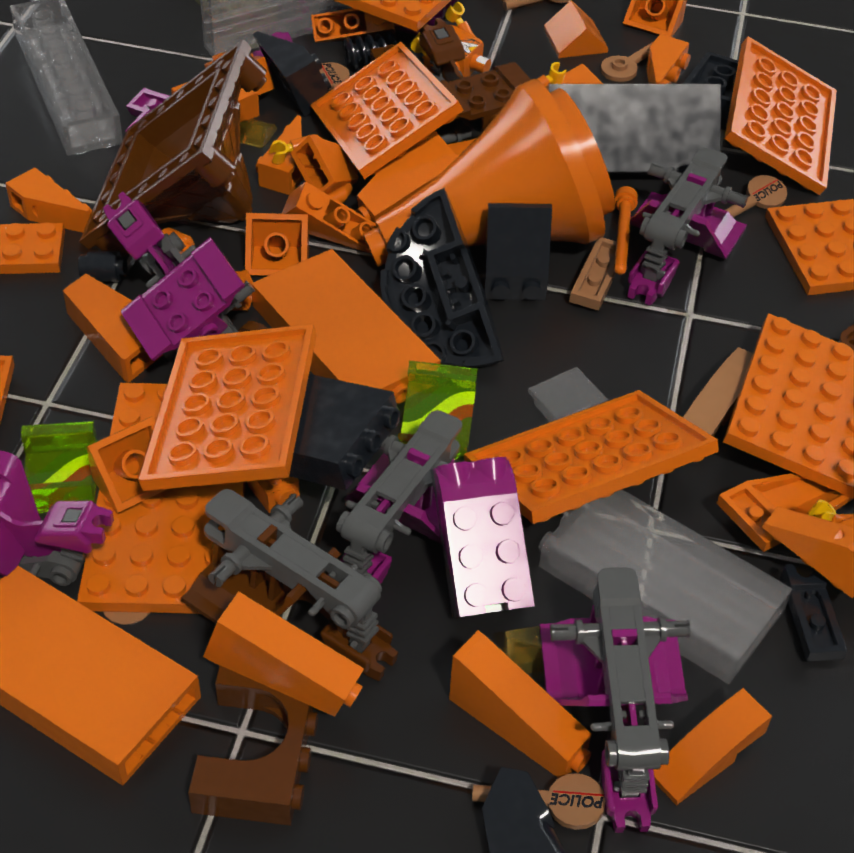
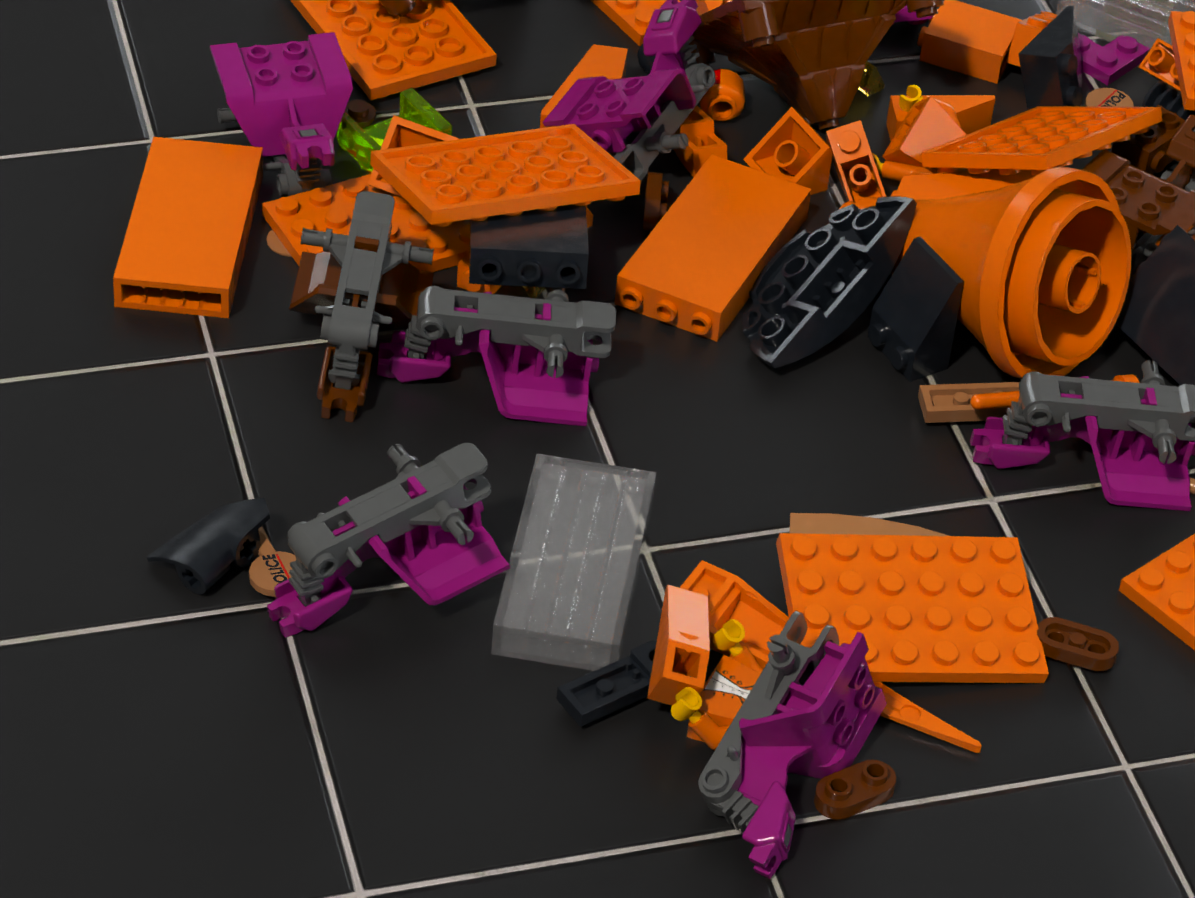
camera: 60 degrees right, 5 degrees down
reddish brown arch [188,666,318,826] -> none
orange slope [203,591,364,717] -> none
clear yellow slope [240,119,277,148] -> none
clear neon green panel [398,360,478,460] -> none
piece [431,457,535,618] -> none
orange slope [449,630,592,778] -> none
orange plate [463,390,719,524] -> none
clear piece [528,367,608,422] -> none
orange slope [653,688,772,806] -> none

